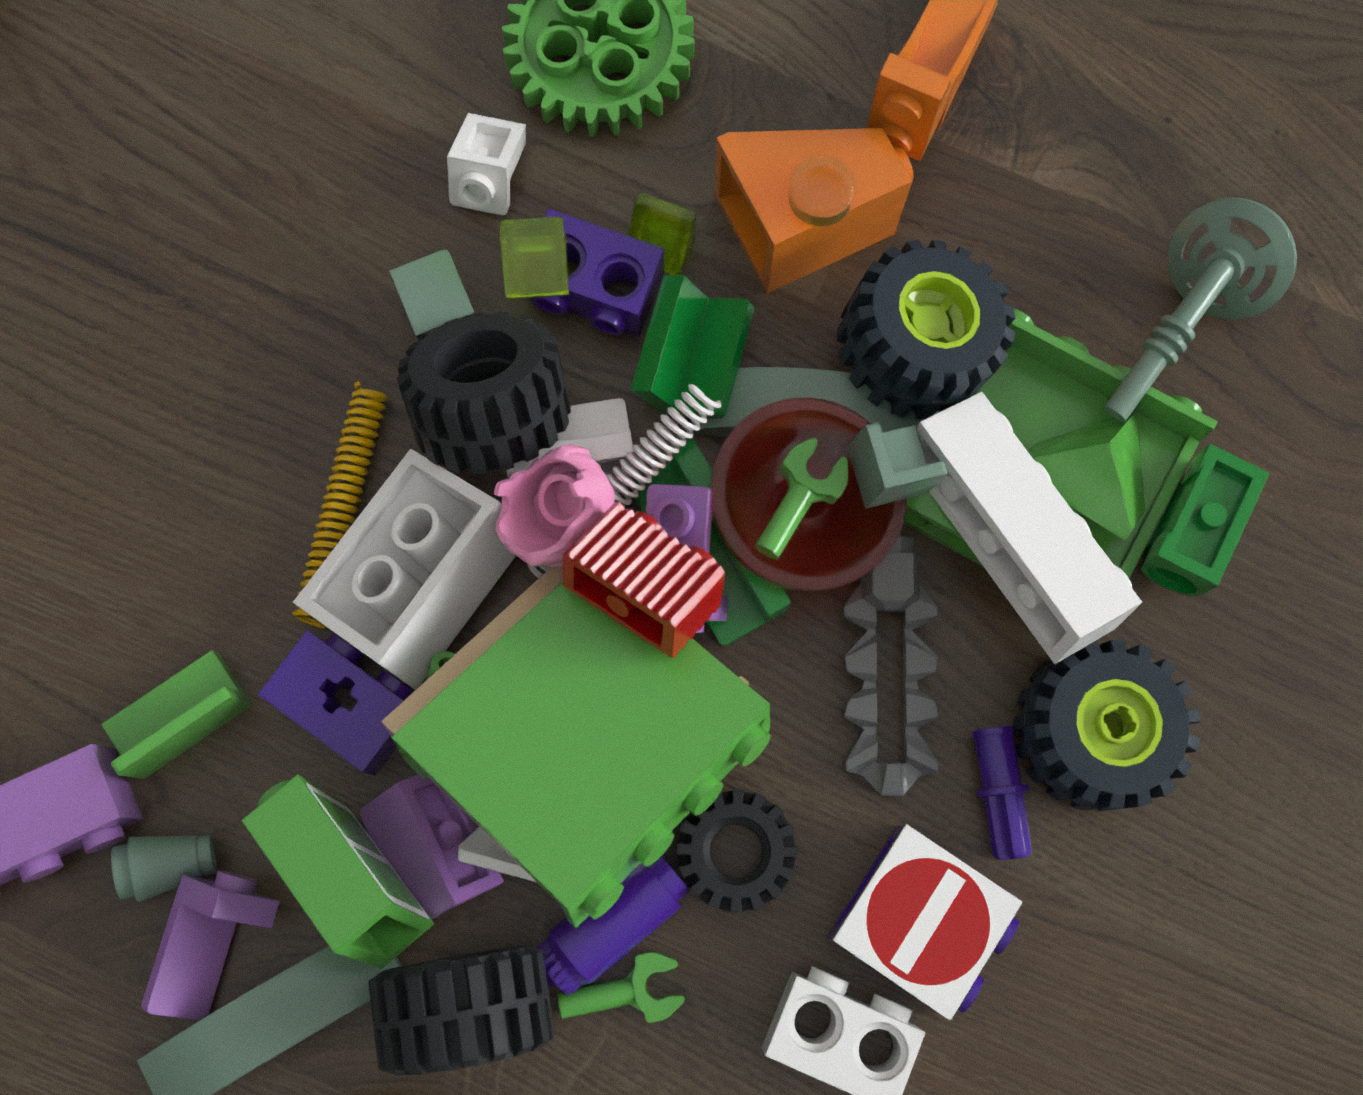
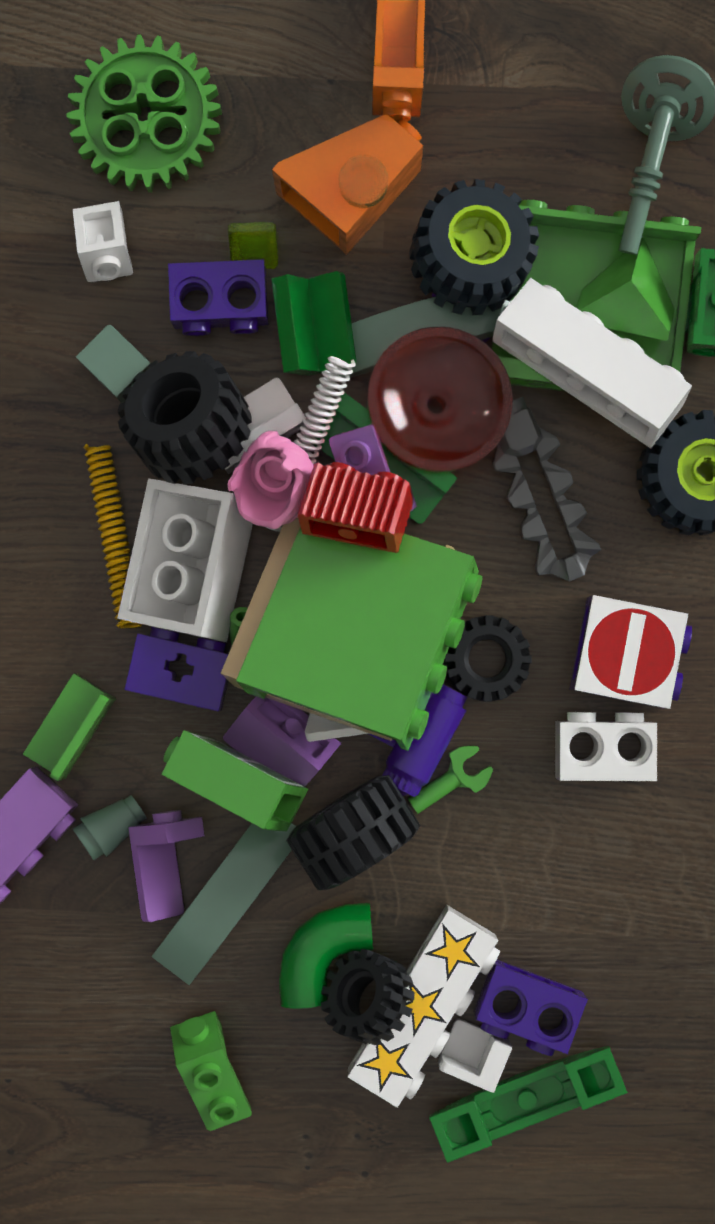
camera: 20 degrees left, 10 degrees up
clear neon green slope [499,217,569,298] -> none
bright green bar [755,438,848,560] -> none
sand green panel [847,422,948,509] -> none
dark purple axle [972,726,1032,860] -> none

